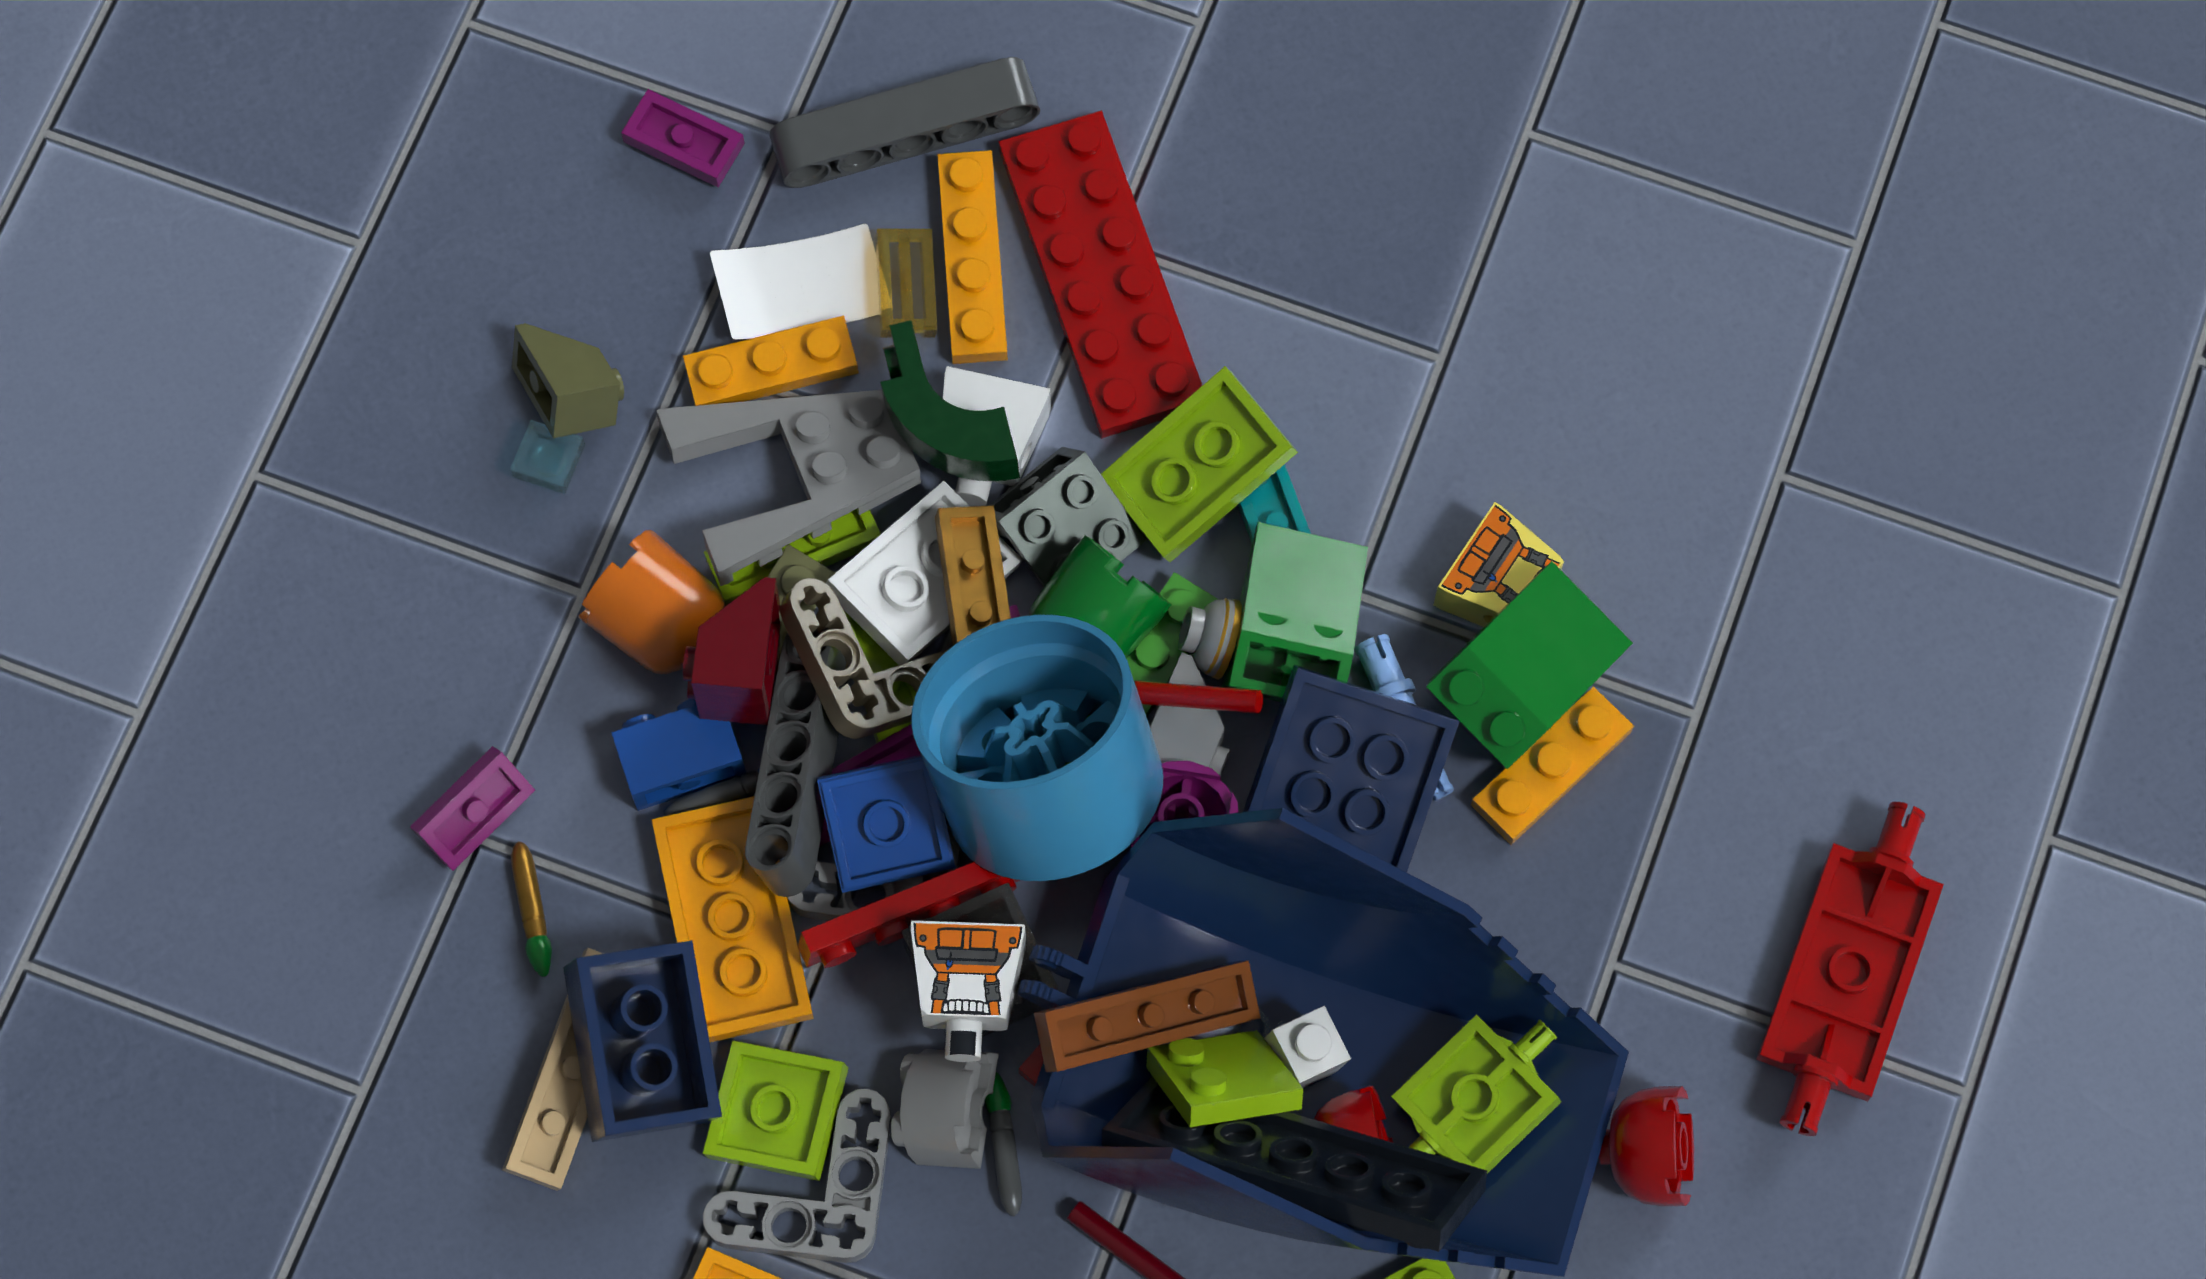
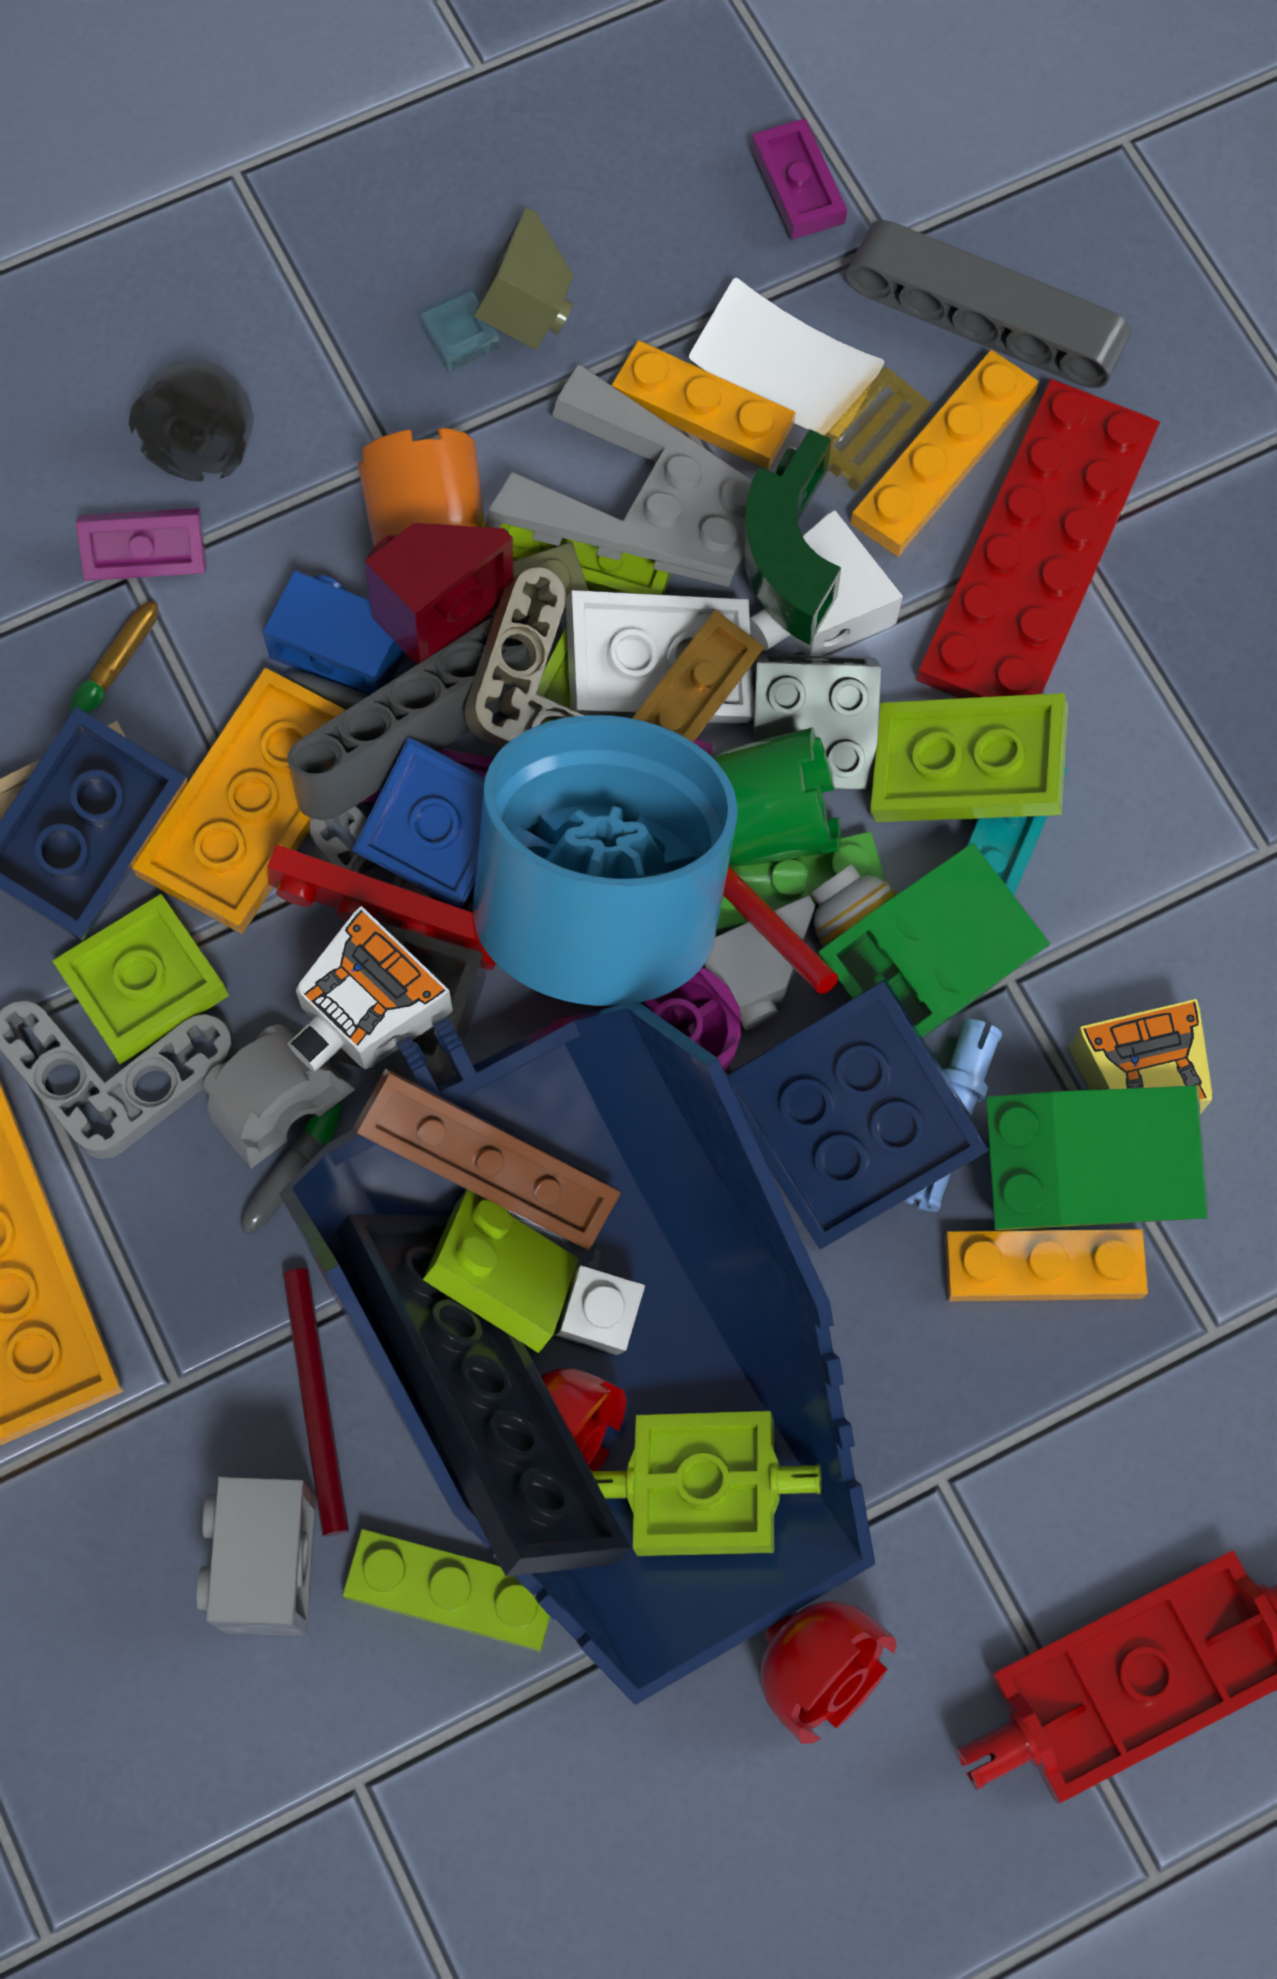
camera: 40 degrees right, 0 degrees up
none -> clear smoke cylinder [129,359,254,481]

